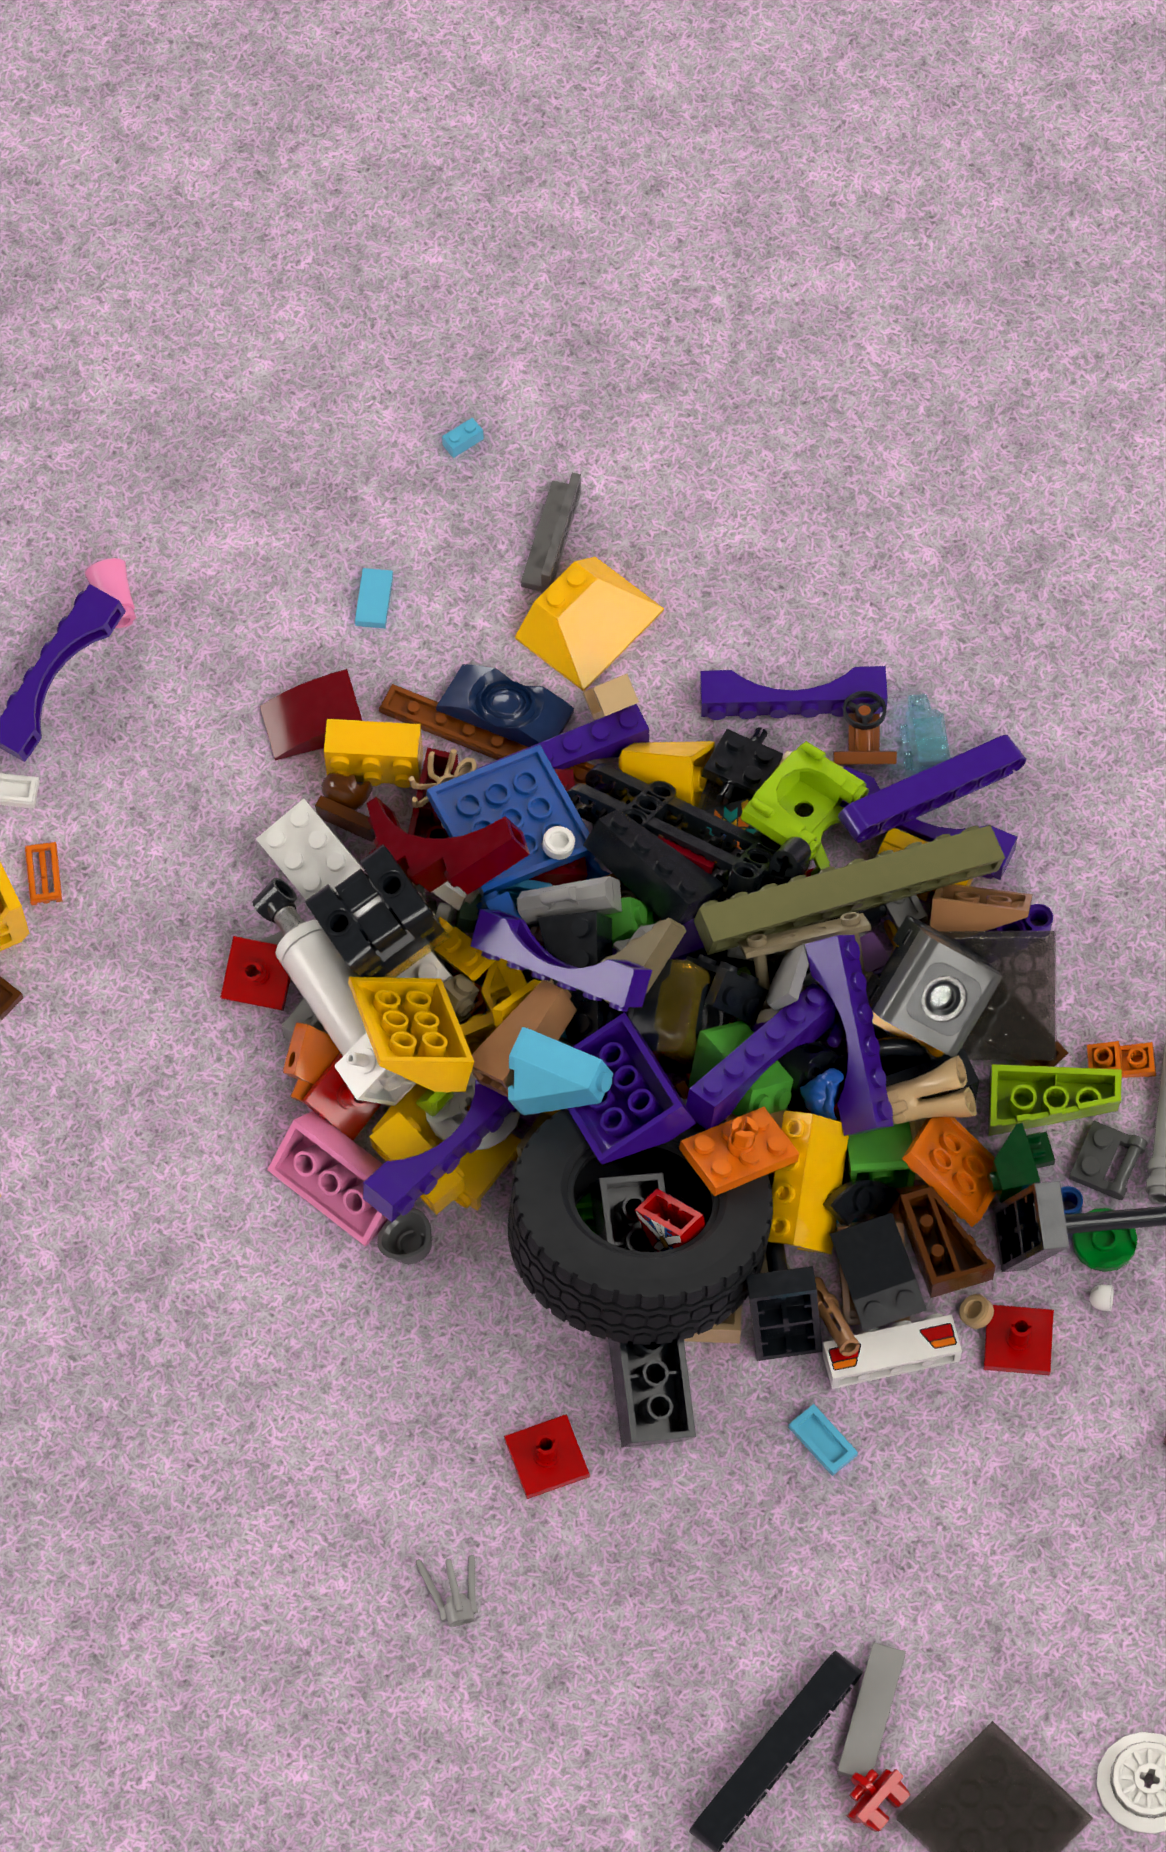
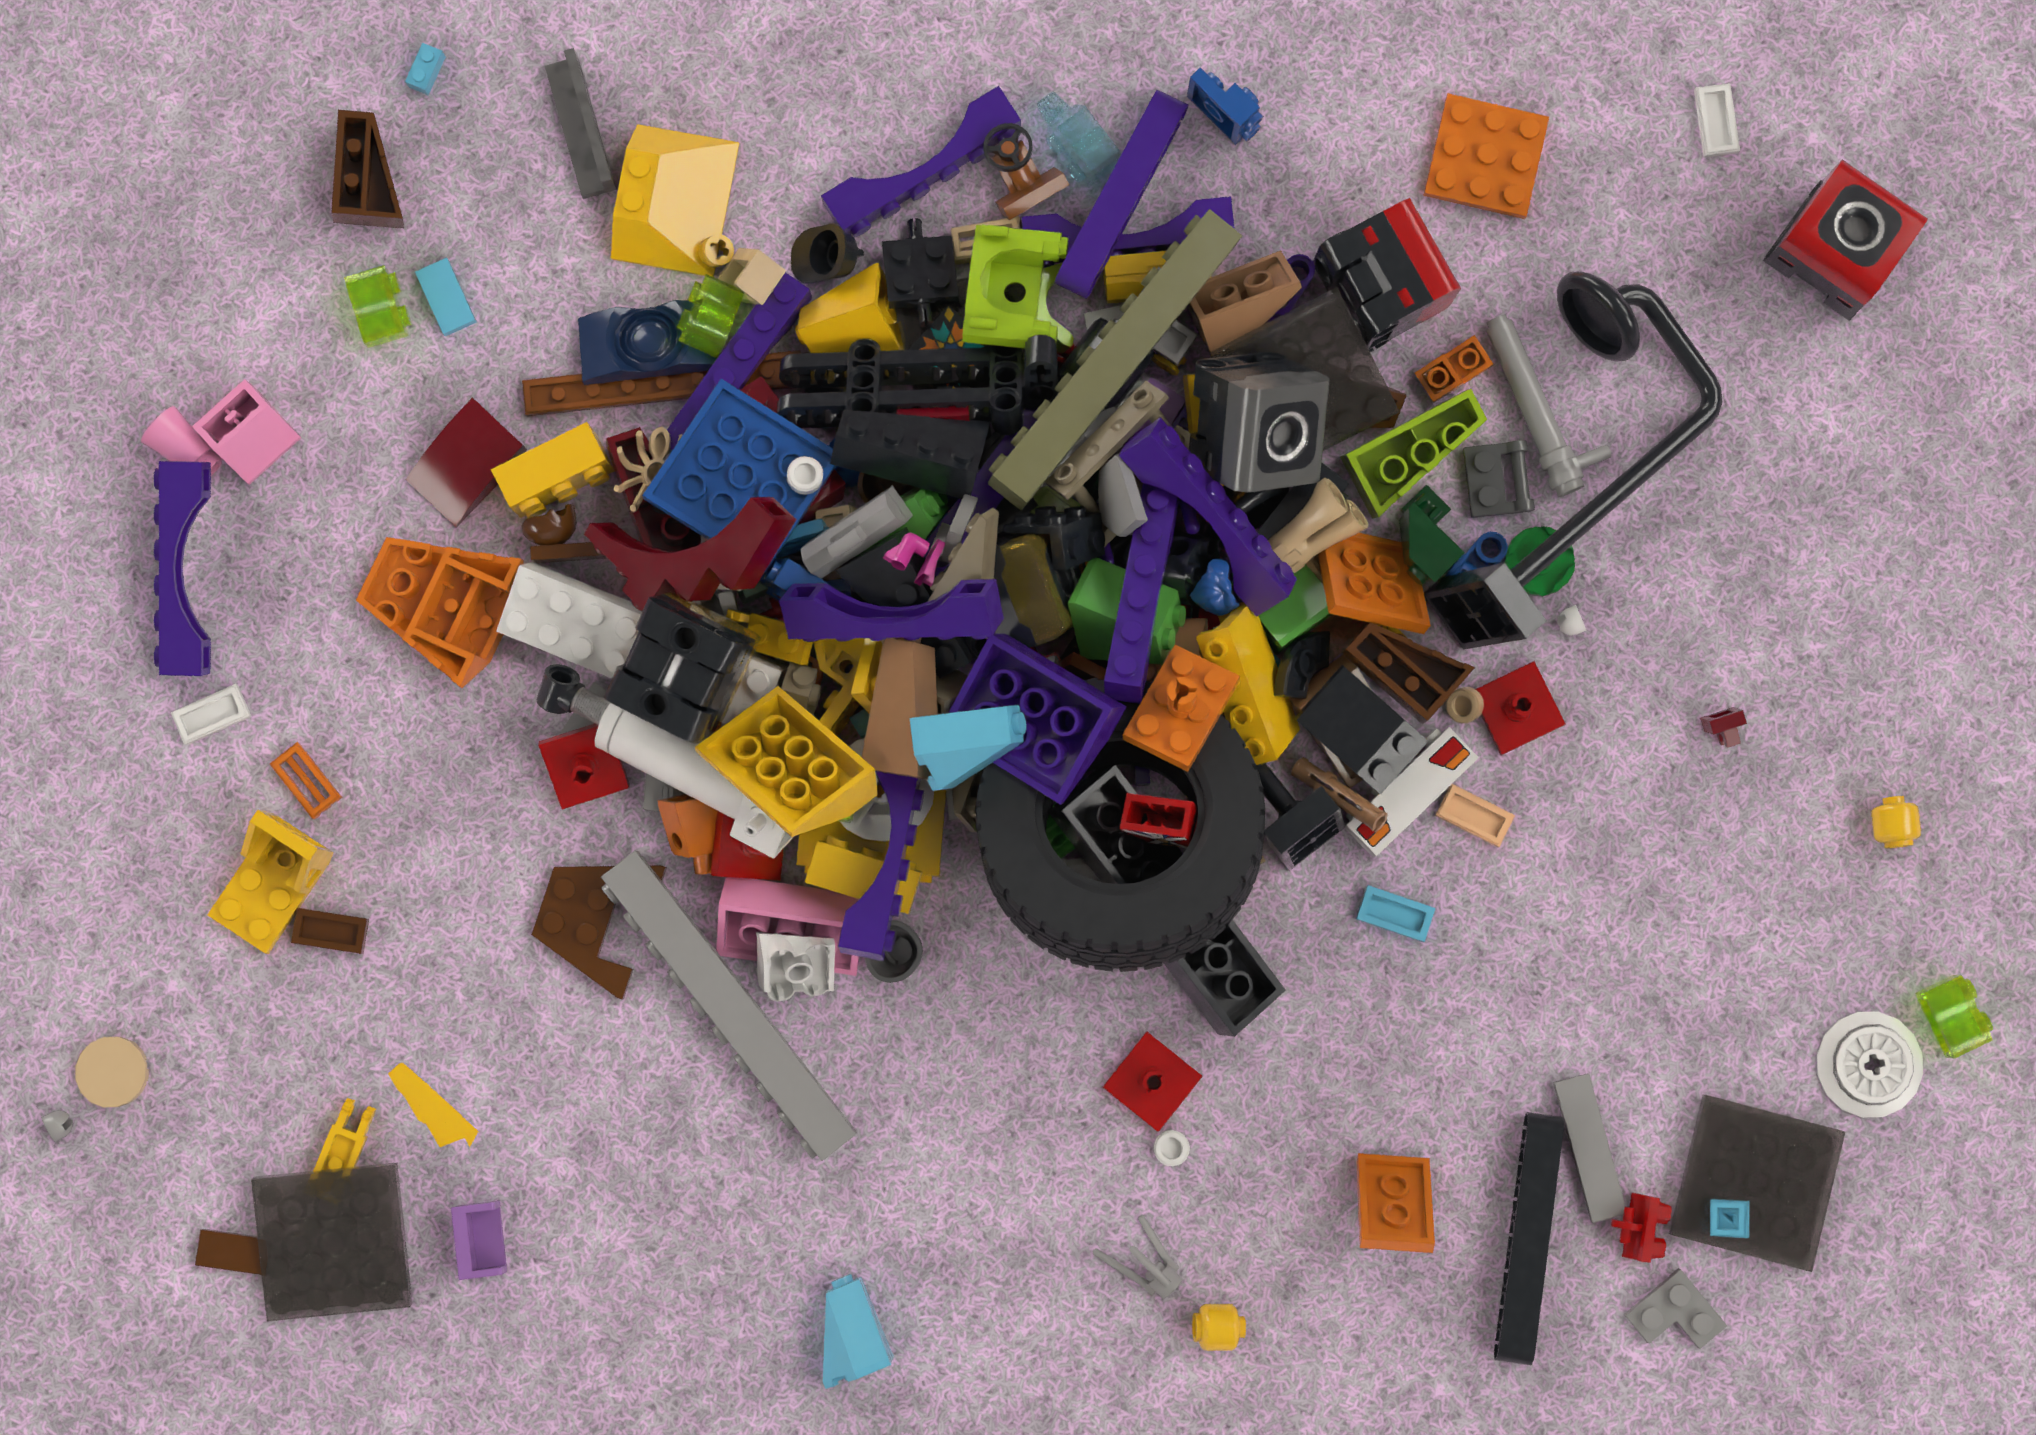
camera: 30 degrees left, 20 degrees up
none -> bright pink slope [192,379,301,485]
none -> reddish brown wedge [331,109,404,228]
none -> clear neon green brick [344,265,412,348]
none -> orange wedge [356,537,524,688]
none -> reddish brown wing [531,865,667,1000]
none -> light grey brick [601,850,857,1161]
none -> clear neon green brick [676,274,744,358]
none -> yellow bush [699,234,734,268]
none -> white slope [756,932,835,1002]
none -> black piece [791,223,864,283]
none -> medium azure slope [823,1274,894,1389]
none -> dark pink piece [883,533,945,587]
none -> white tile [1154,1130,1190,1166]
none -> blue plate [1187,68,1264,145]
none -> yellow head [1192,1304,1246,1351]
none -> black piece [1313,198,1461,355]
none -> orange plate [1356,1153,1435,1253]
none -> light nougat tile [1435,784,1515,847]
none -> medium azure tile [1710,1199,1749,1238]

